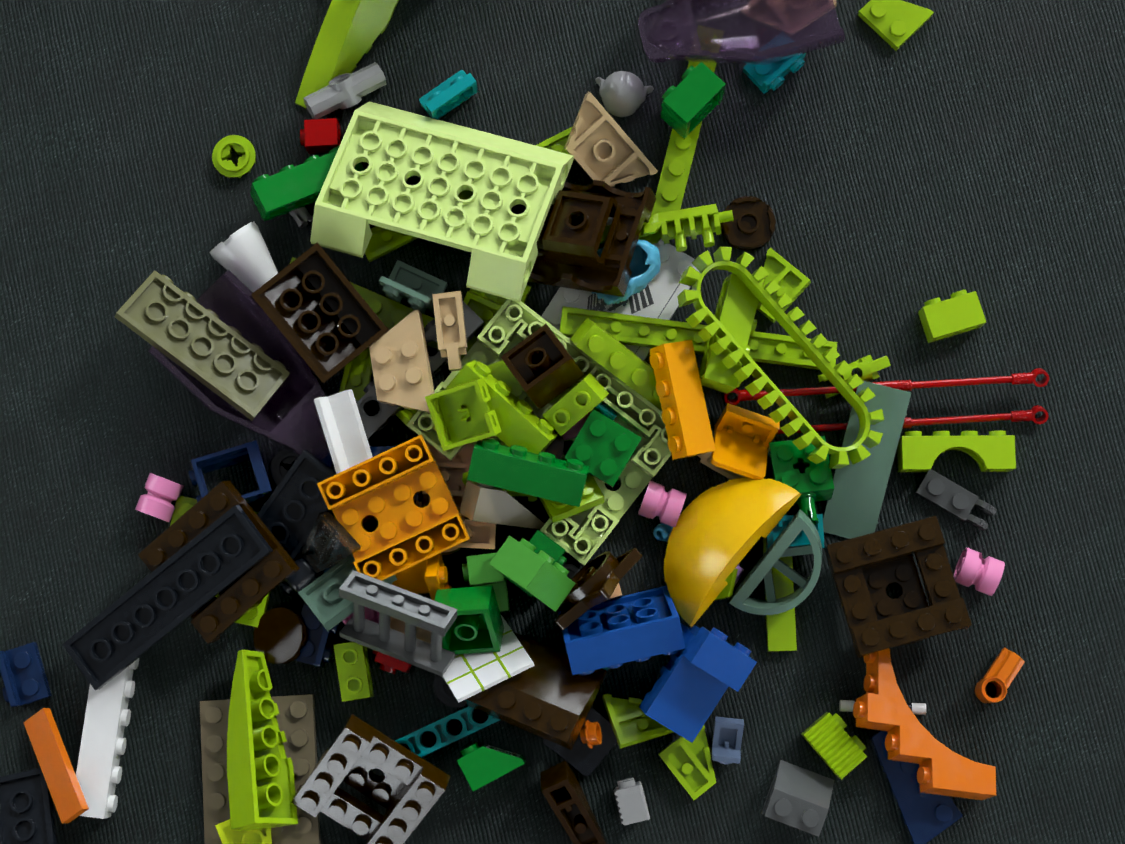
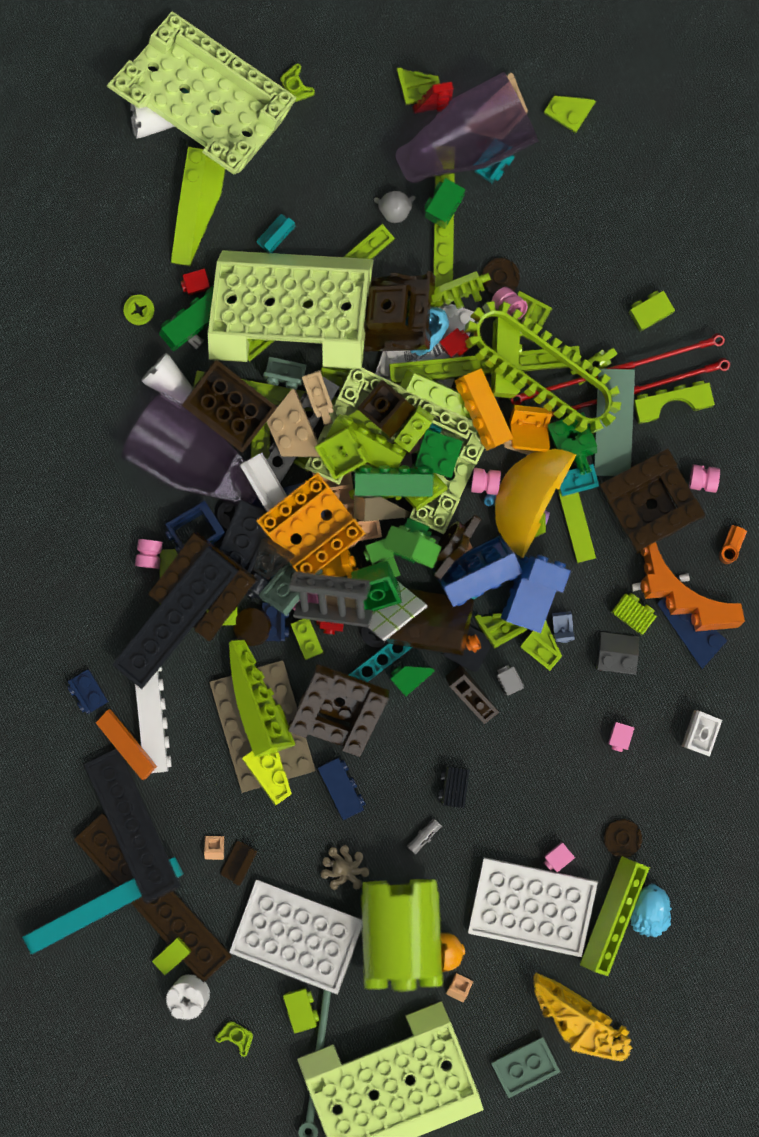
camera: 20 degrees left, 5 degrees up
olive bracket [115,270,290,421] -> none
light grey piece [303,62,387,119] -> none
tan wing [564,92,658,187] -> none
sand green window [729,509,823,615] -> none
dark grey hinge [915,469,997,531] -> none
none -> red brick [439,328,469,358]
none -> bright pink wheel [492,287,527,319]

